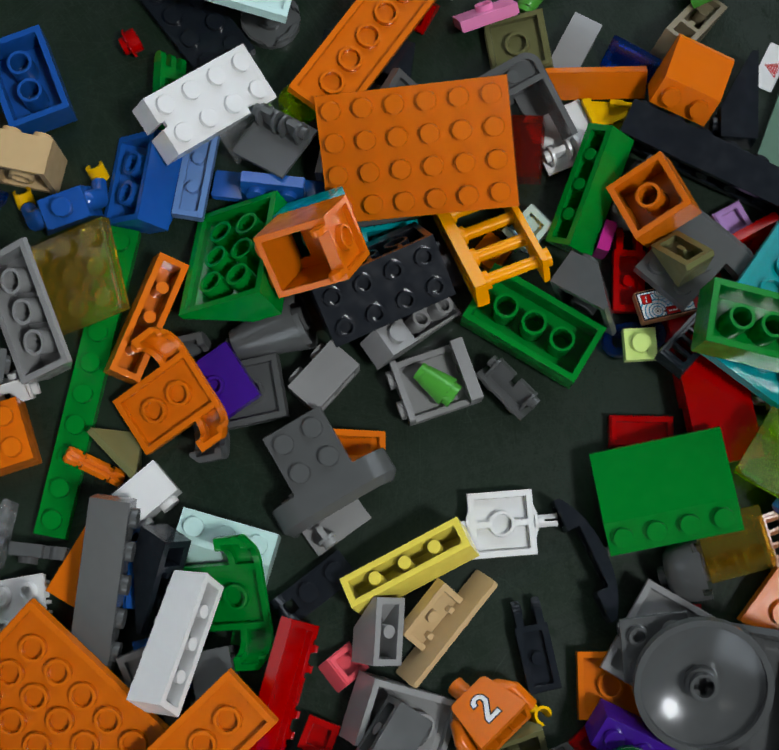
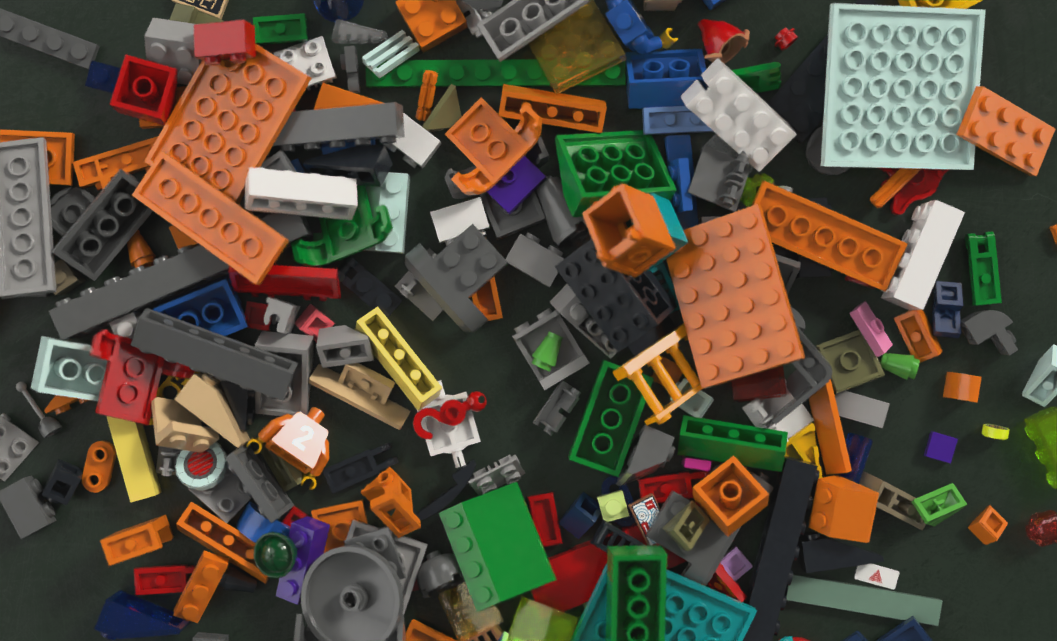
camera: 80 degrees right, 10 degrees up
none -> light grey hinge [264,297,300,334]
none -> orange tile [361,467,421,538]
none -> light aqua tile [362,30,420,79]
none -> red piece [413,391,487,439]
none -> white brick [430,197,490,246]
none -> light grey hinge [468,454,525,496]
none -> dark blue brick [559,491,601,539]
none -> hat [698,19,750,64]

